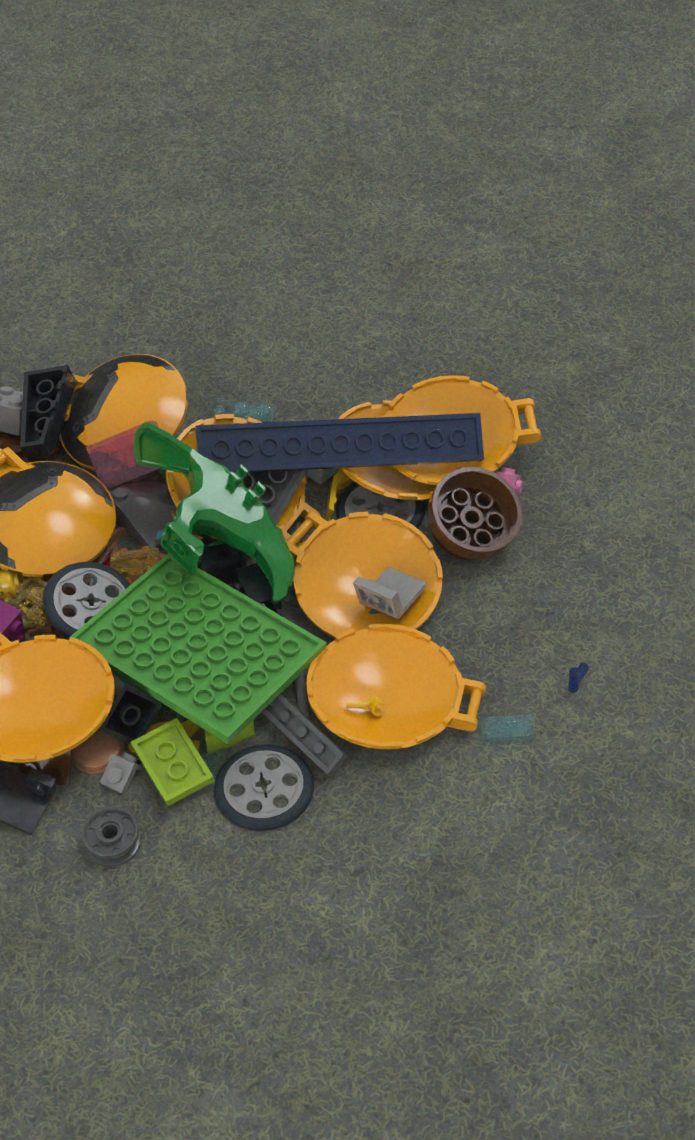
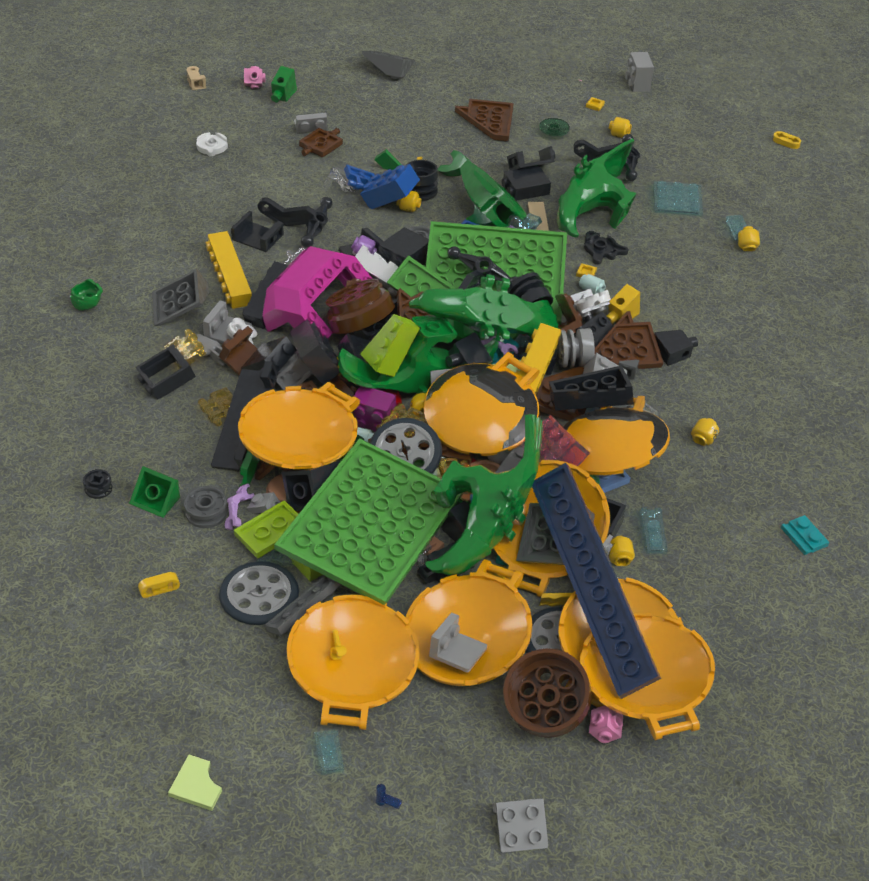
camera: 75 degrees right, 5 degrees down
none -> black wheel [83,469,113,499]
none -> green slope [129,466,180,518]
none -> yellow beam [138,572,180,598]
none -> yellowish green tile [168,755,222,811]
none -> lavender piece [225,484,255,530]
none -> green tile [239,451,260,490]
none -> light grey bracket [492,798,548,852]
none -> yellow head [691,418,719,446]
none -> teal plate [781,515,829,555]

